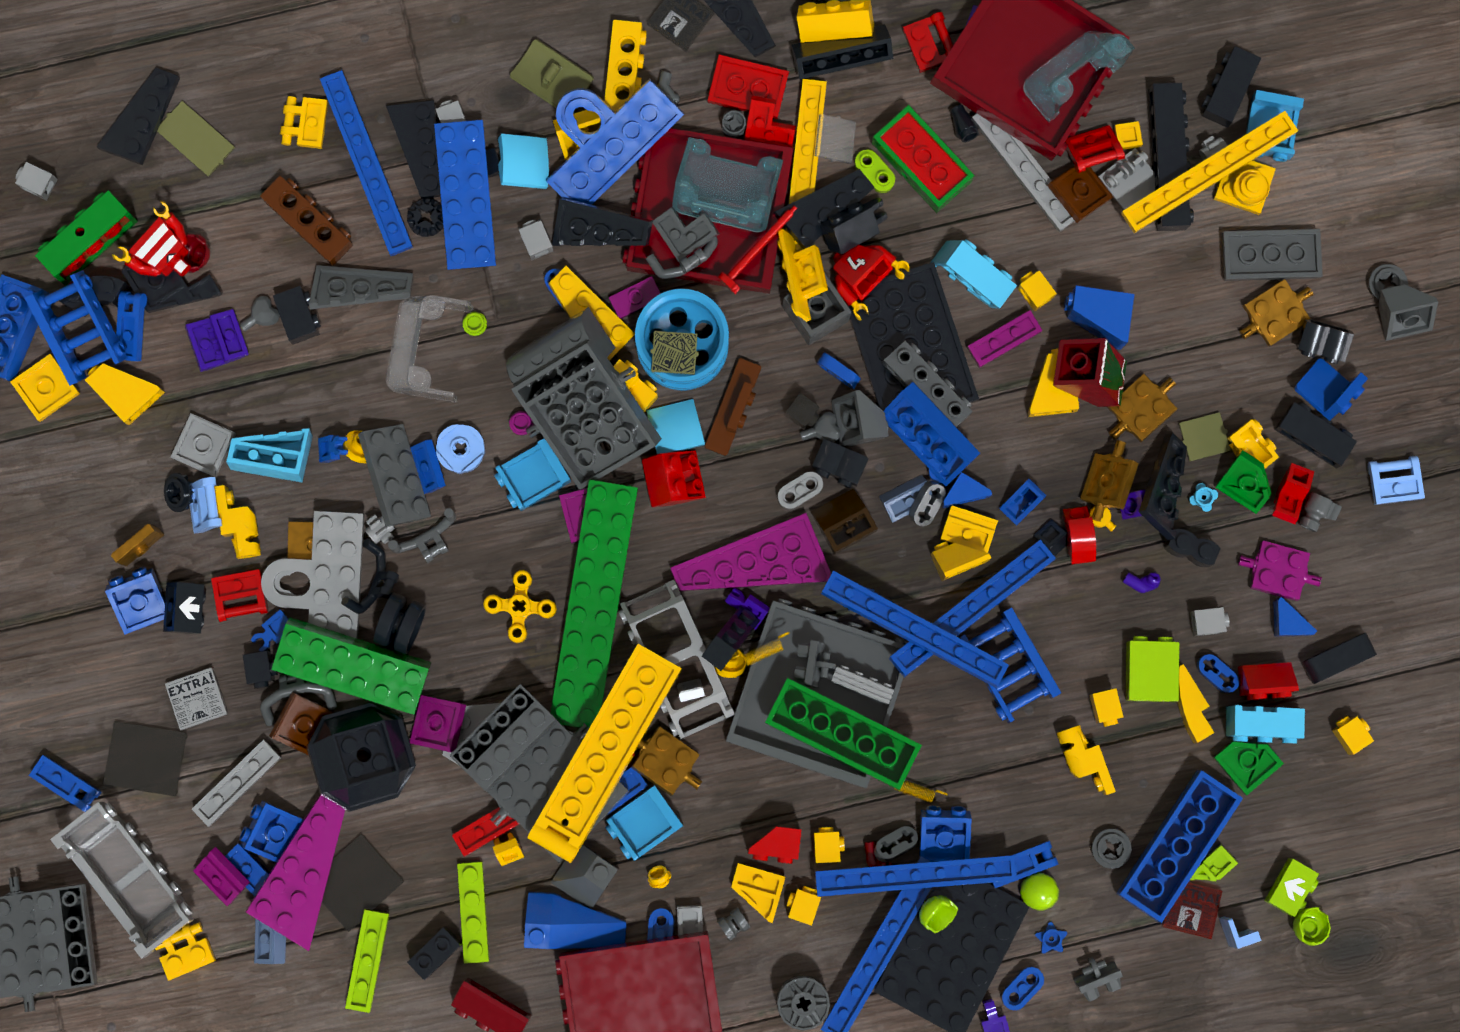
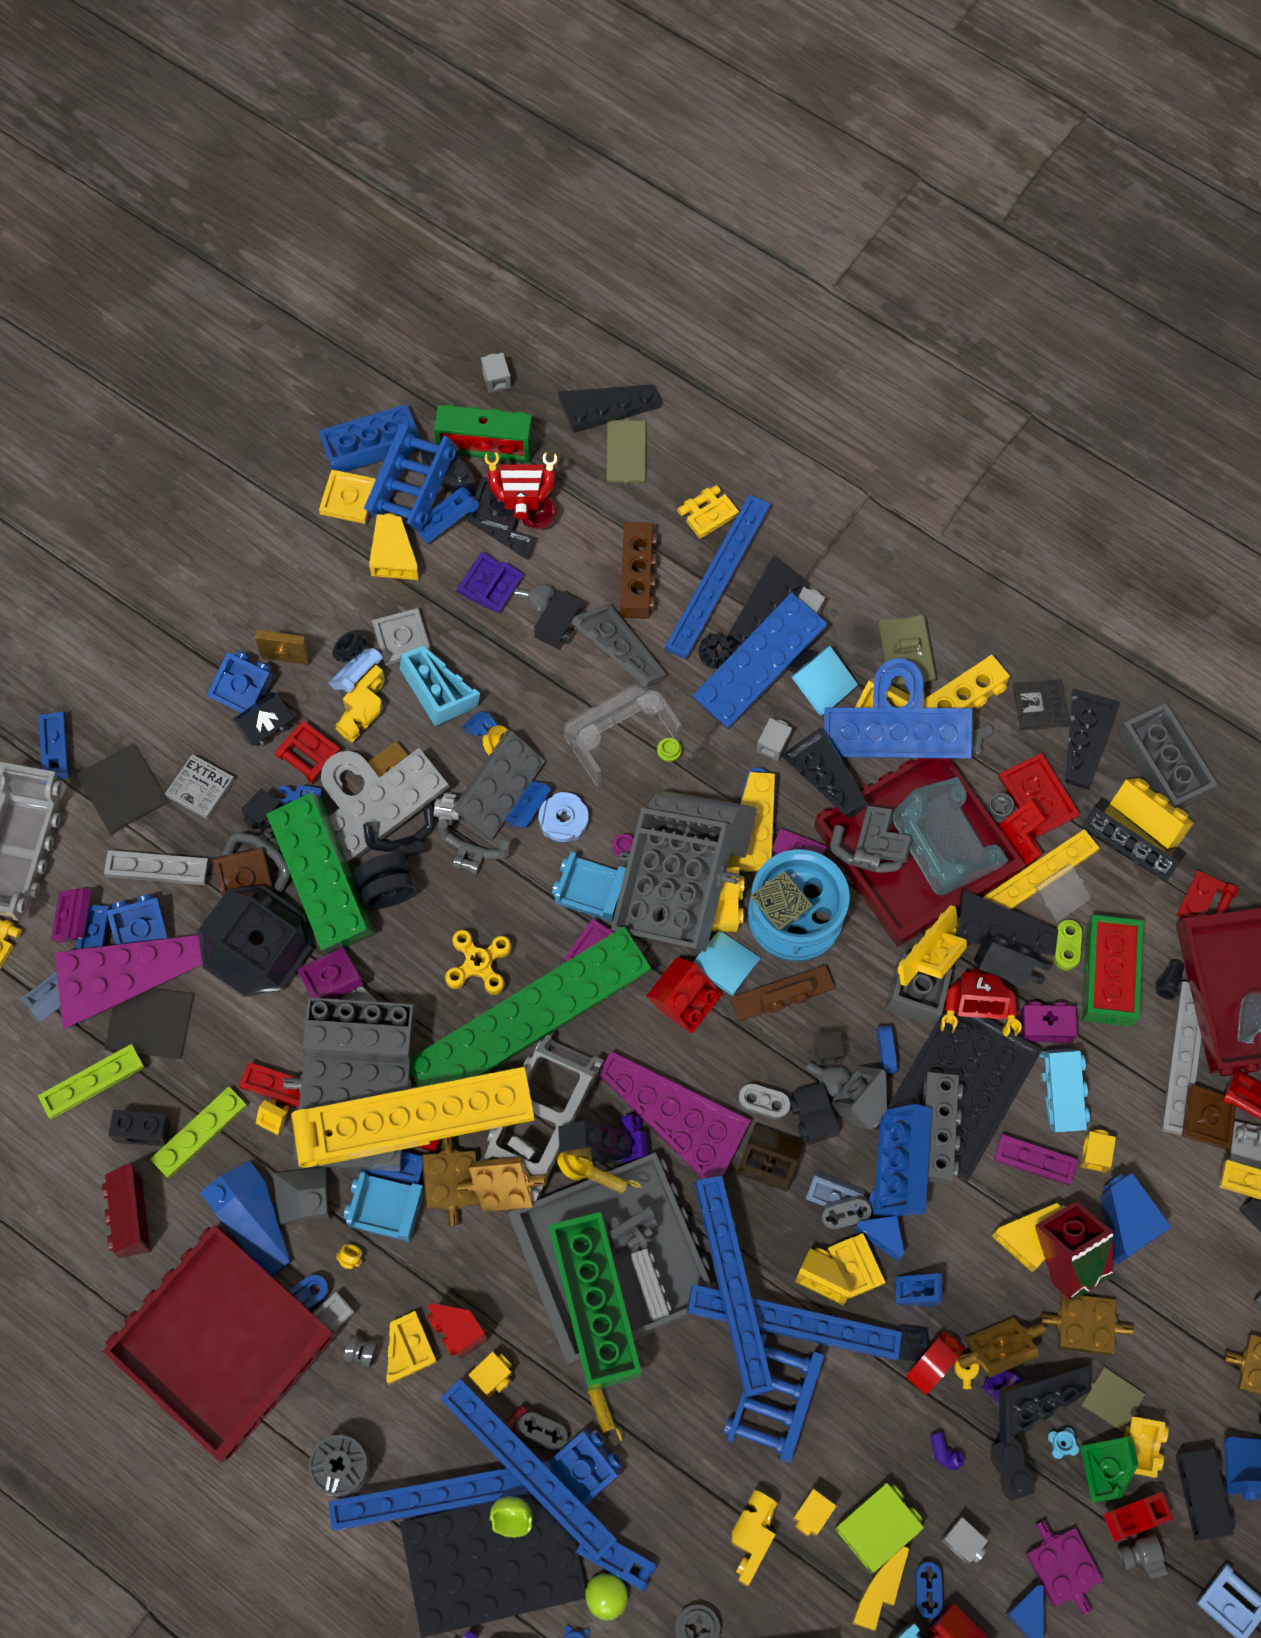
camera: 50 degrees right, 15 degrees down
red piece [717,206,797,294] -> none
yellow brick [786,886,821,926] -> none
none -> pearl gold plate [458,1157,547,1212]
none -> magenta brick [1020,1002,1077,1043]

